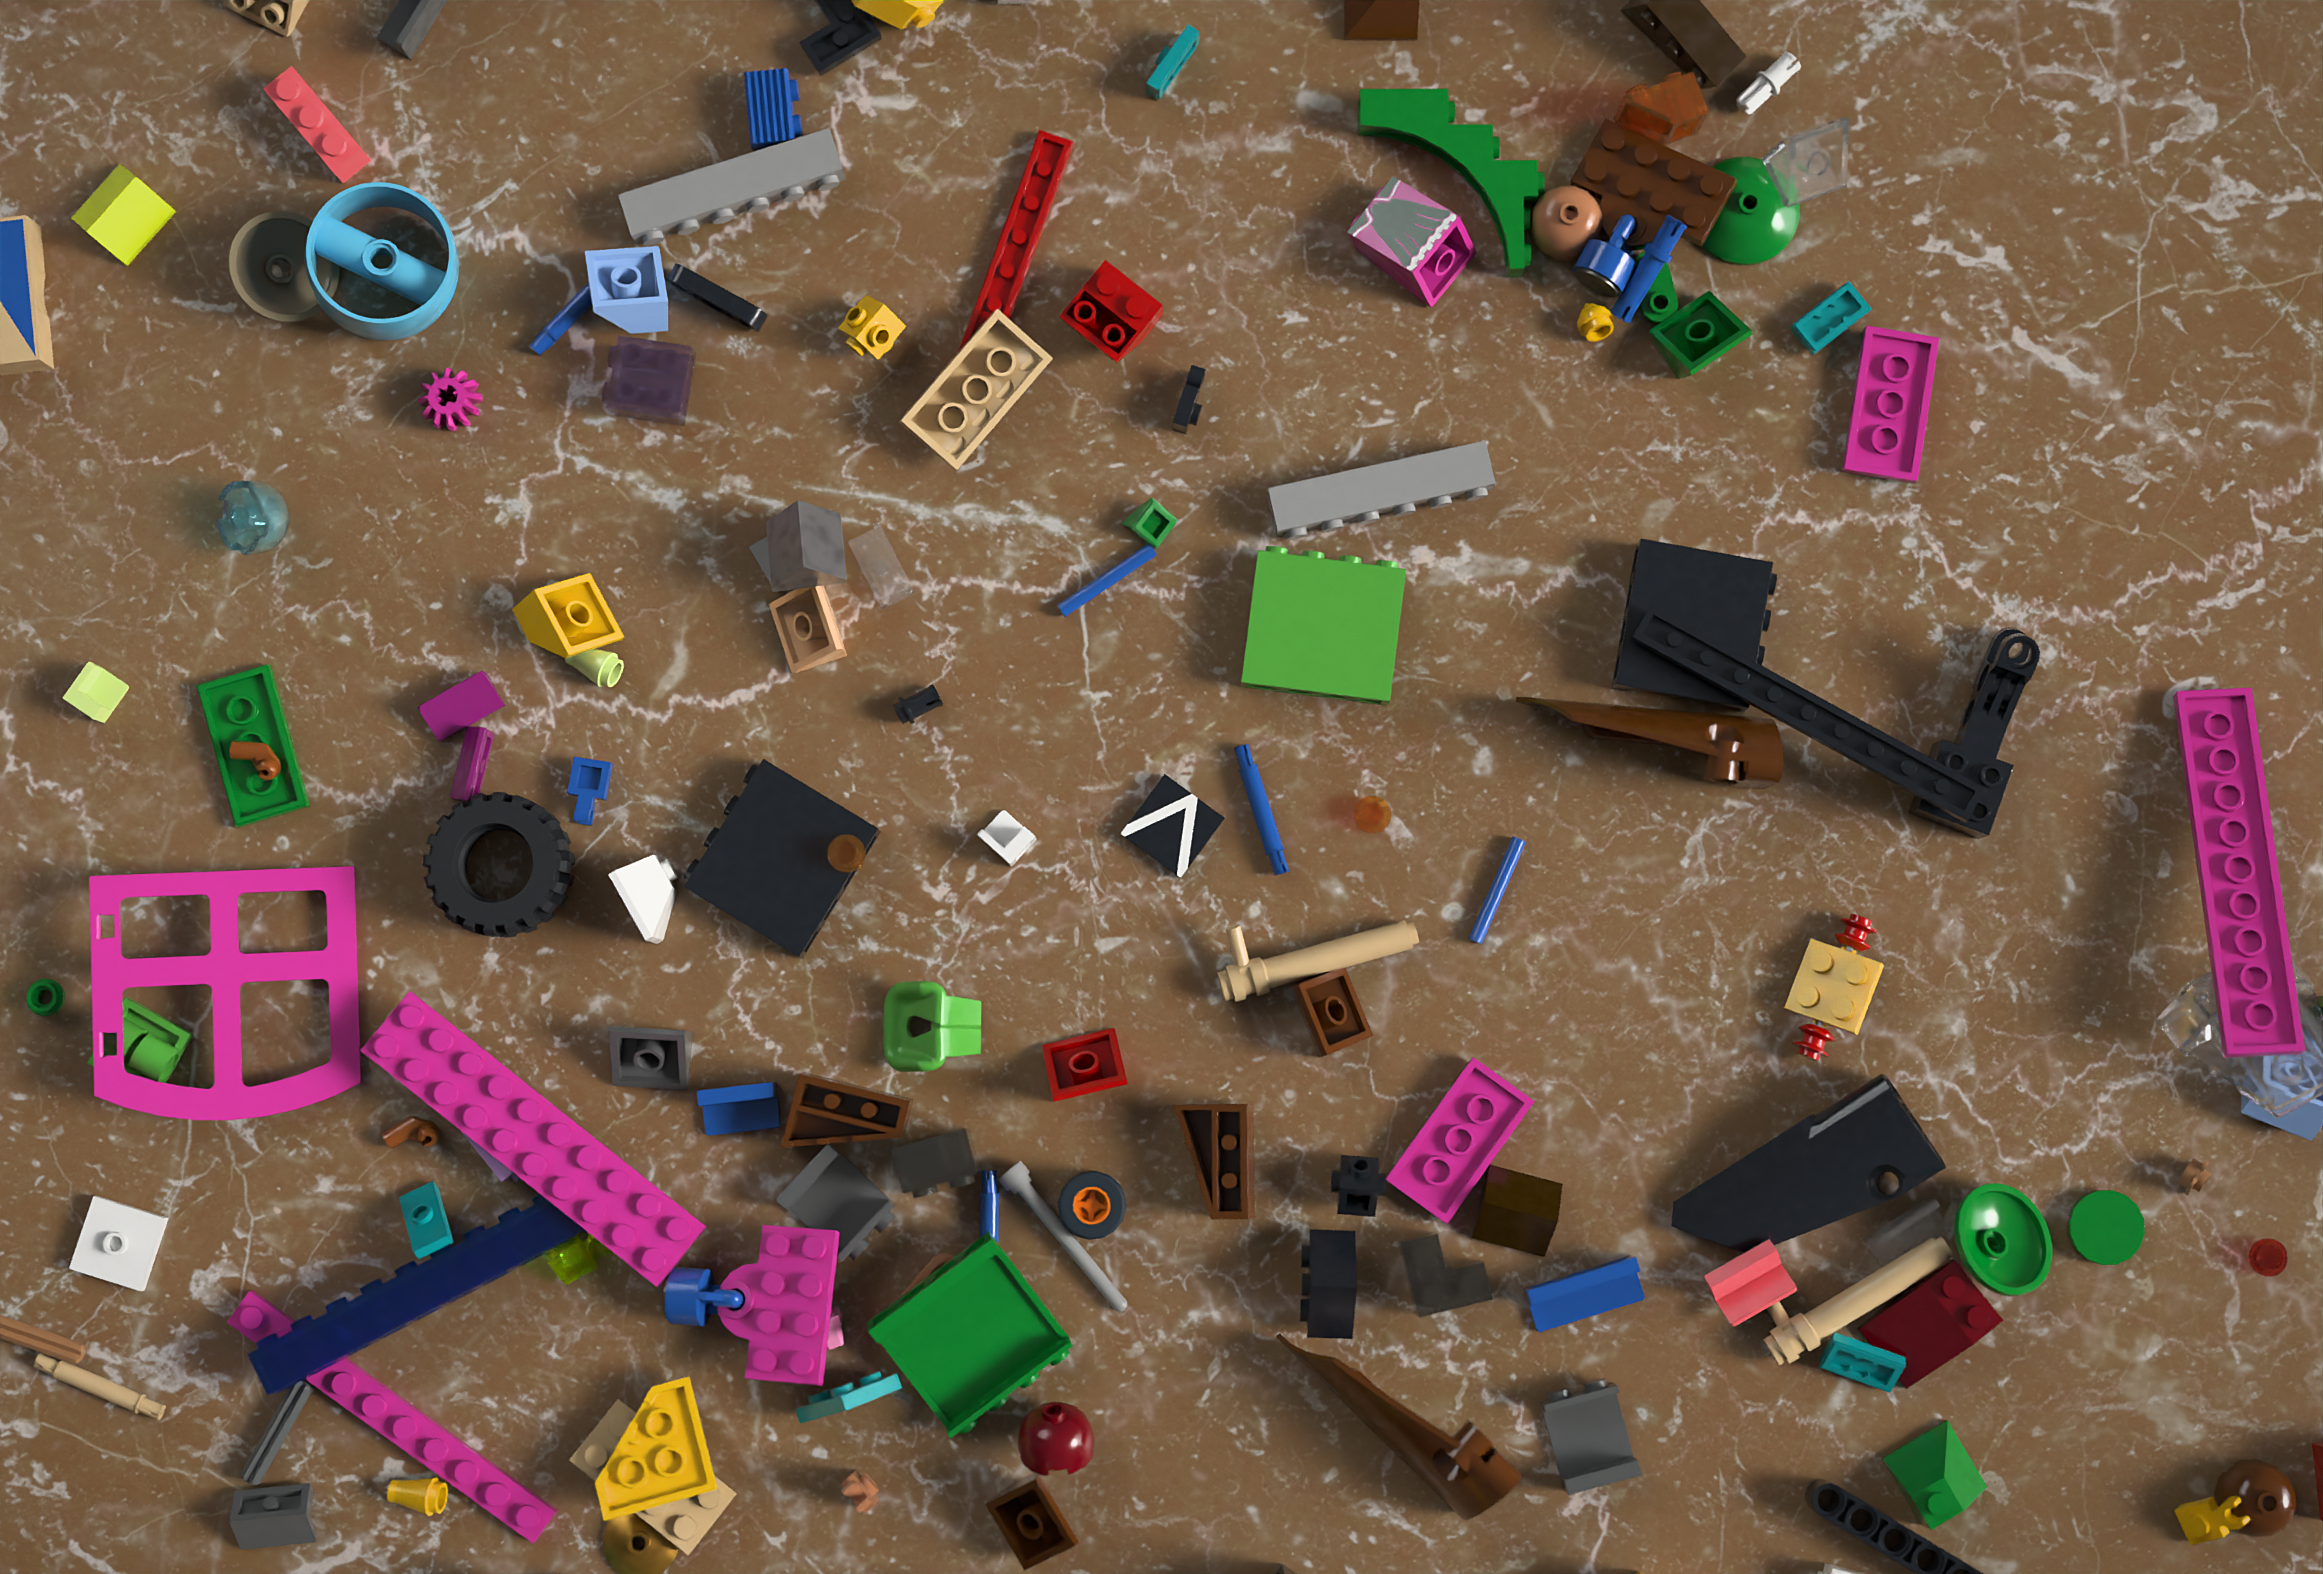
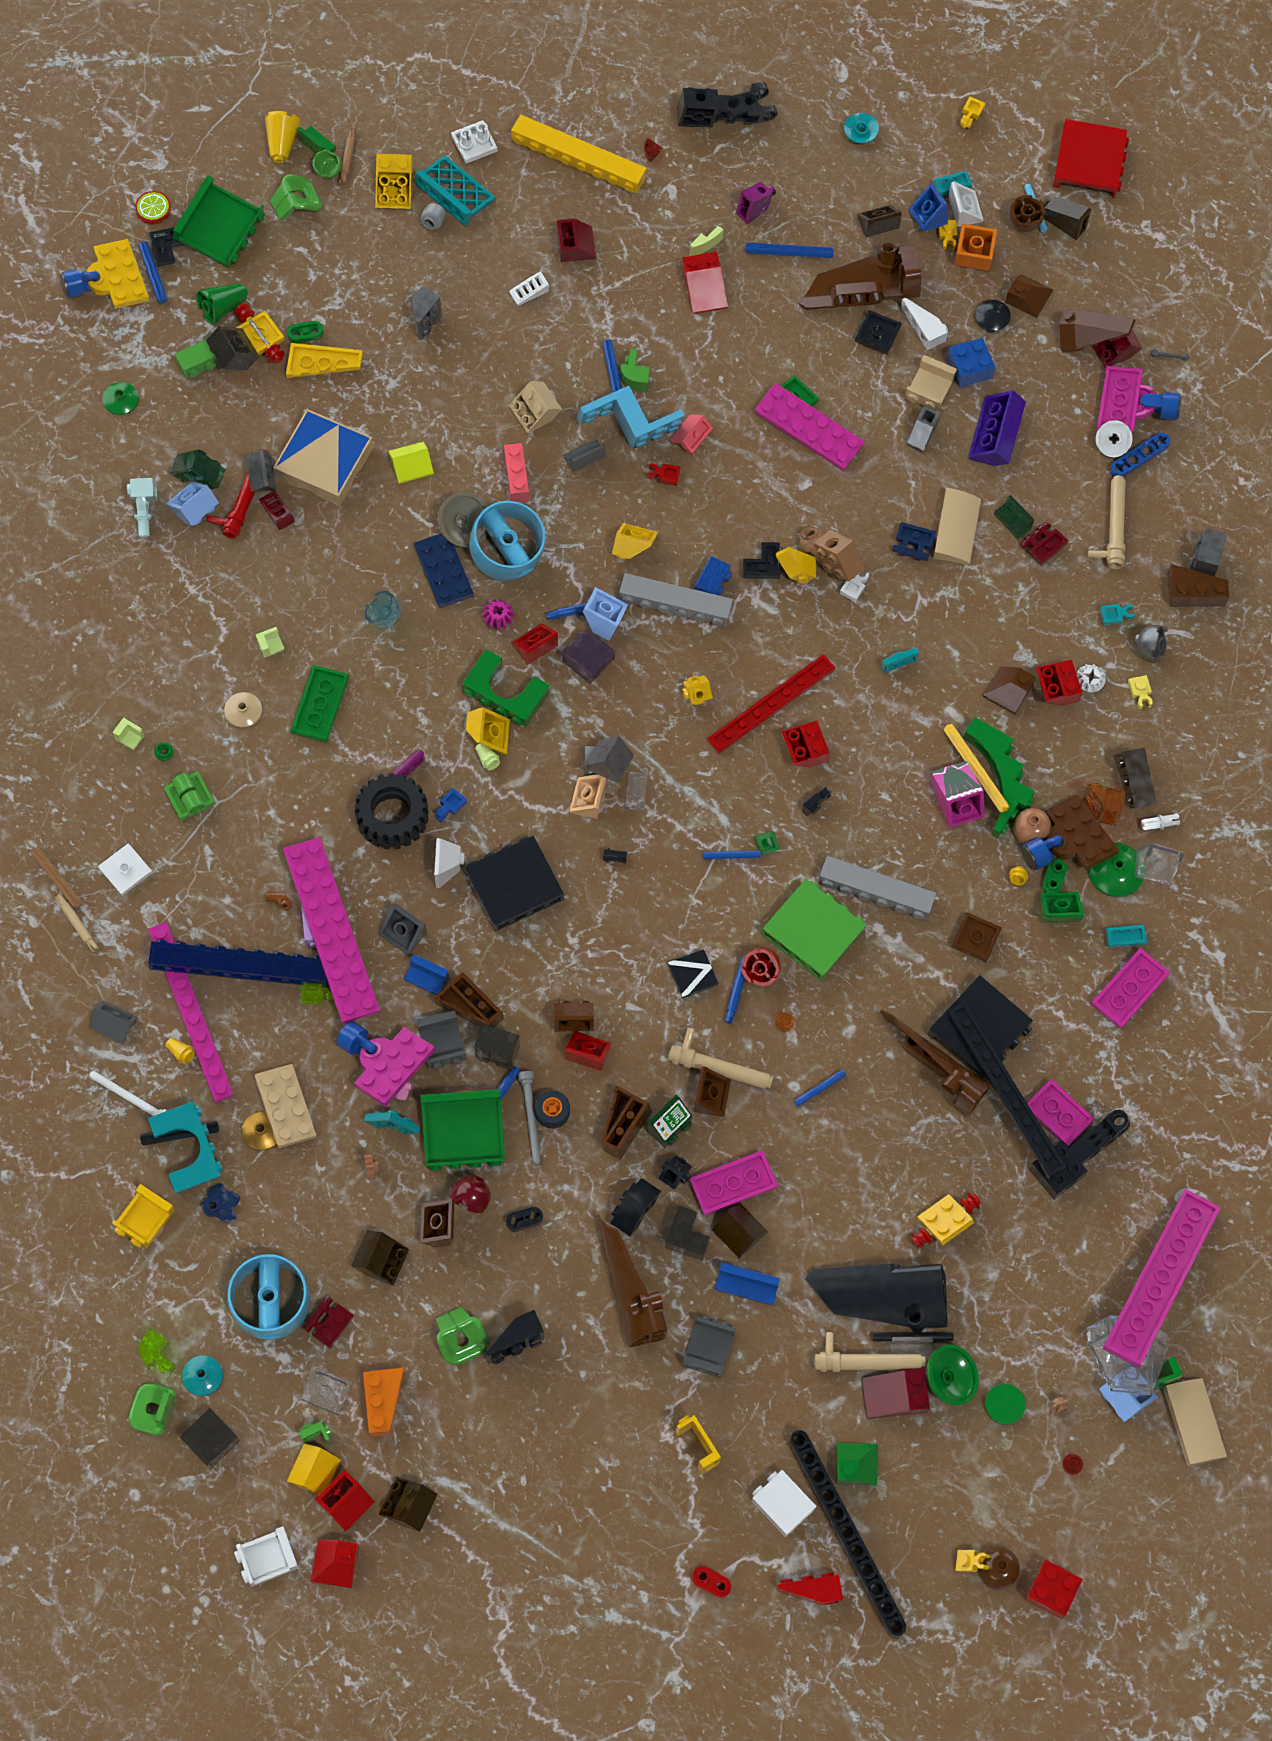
camera: 30 degrees right, 15 degrees down
dark pink window [89,866,361,1120] -> none
dark orange arm [230,741,281,781] -> none
dark grey axle [240,1378,313,1485] -> none
teal plate [399,1181,453,1259] -> none
magenta slope [417,671,505,742] -> none
yellow plate [595,1377,718,1521] -> none
black beam [666,263,768,332] -> none
clear orange plate [828,835,866,873] -> none
bright green piece [883,981,981,1072] -> none
tan slope [898,309,1053,470] -> none
white panel [977,810,1037,867] -> none
blue pin [1610,214,1688,324] -> none
coral panel [1703,1239,1797,1326] -> none
teal plate [1819,1332,1906,1393] -> none
none -> tan dish [224,692,262,728]
none -> dark blue plate [413,533,474,609]
none -> green arch [462,649,550,727]
none -> black beam [506,1207,543,1232]
none -> red slope [511,623,558,665]
none -> reddish brown slope [554,1001,594,1032]
none -> yellow slope [612,523,658,559]
none -> slope [648,1095,693,1149]
none -> red cylinder [741,947,781,987]
none -> black bar [872,1333,954,1342]
none -> yellow axle [944,724,1009,813]
none -> reddish brown plate [951,912,1002,963]
none -> dark pink plate [1027,1079,1095,1147]

